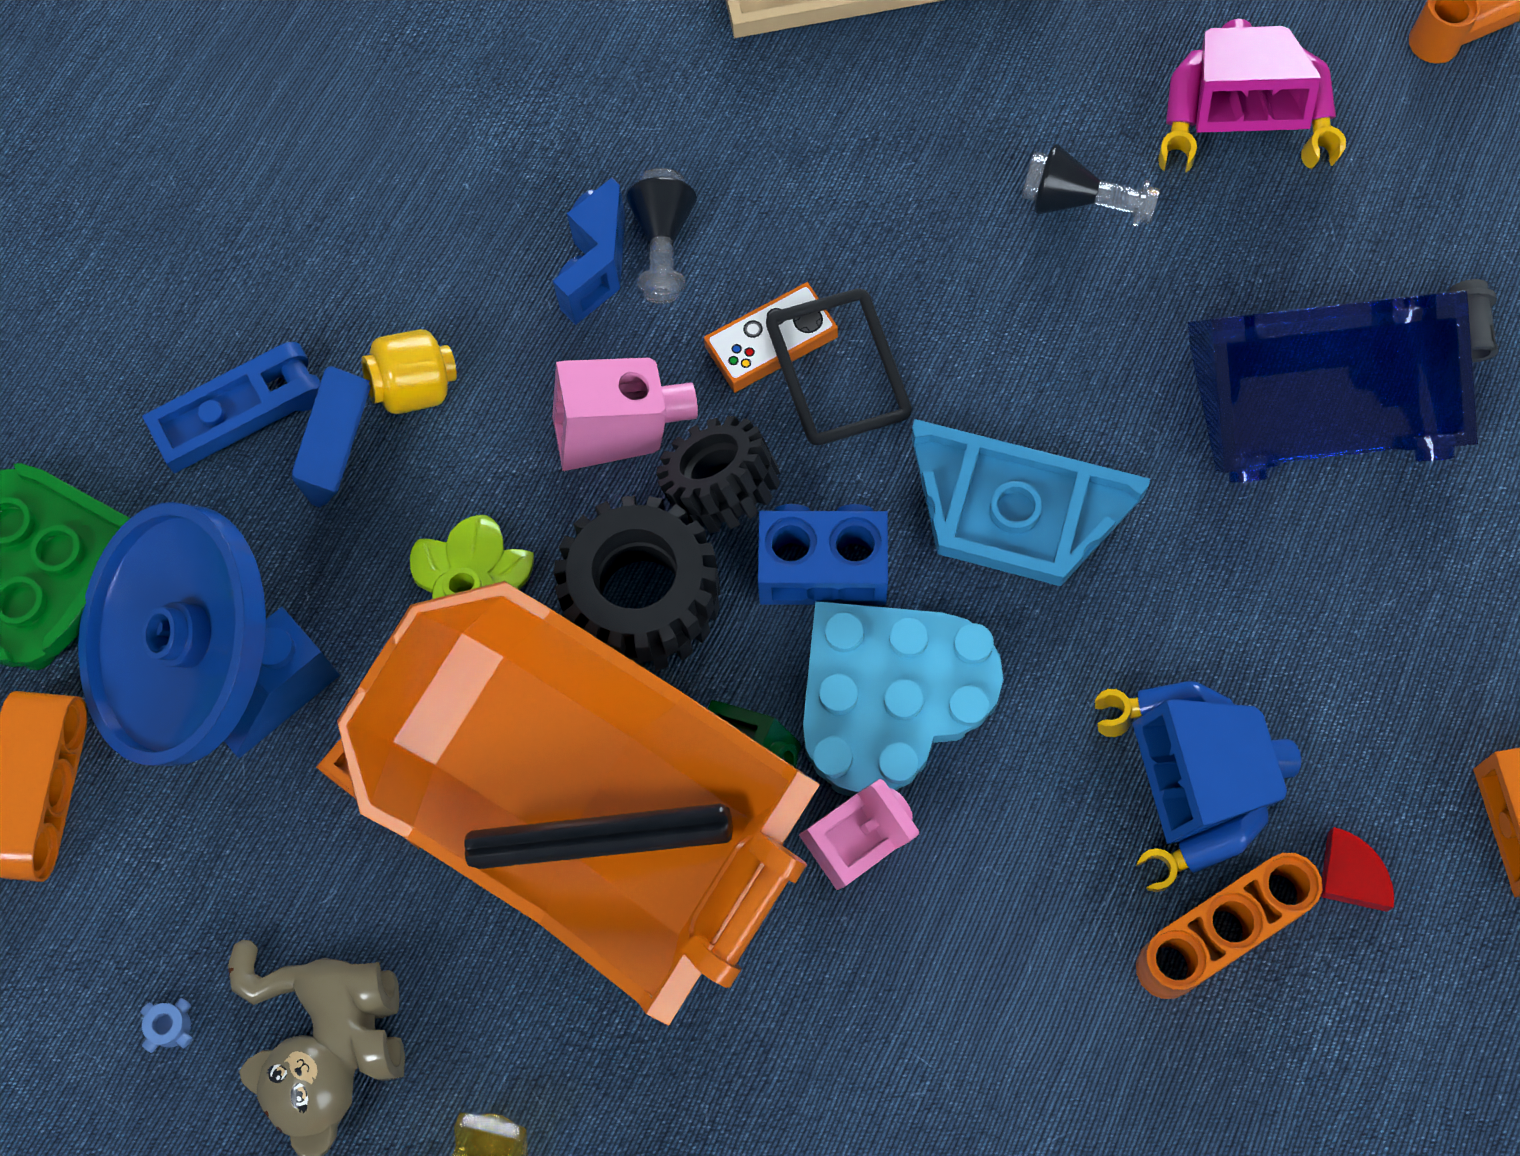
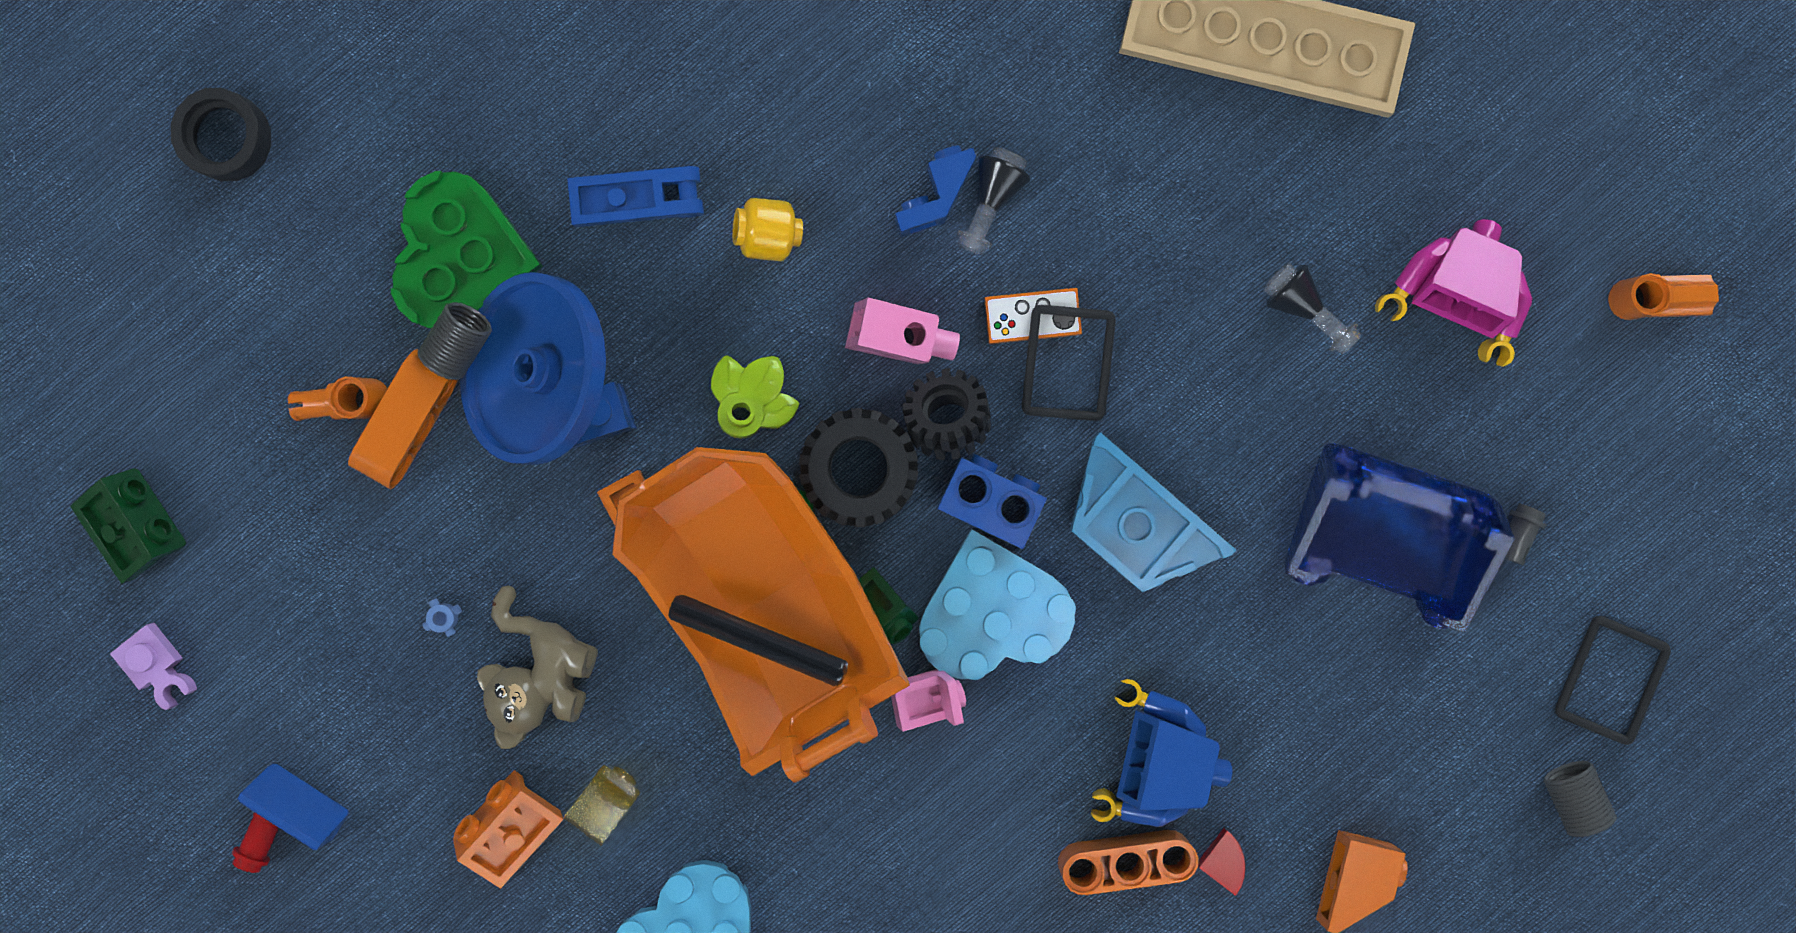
camera: 20 degrees right, 20 degrees up
blue slope [292,366,371,508] -> none
none -> dark grey piece [418,302,492,380]

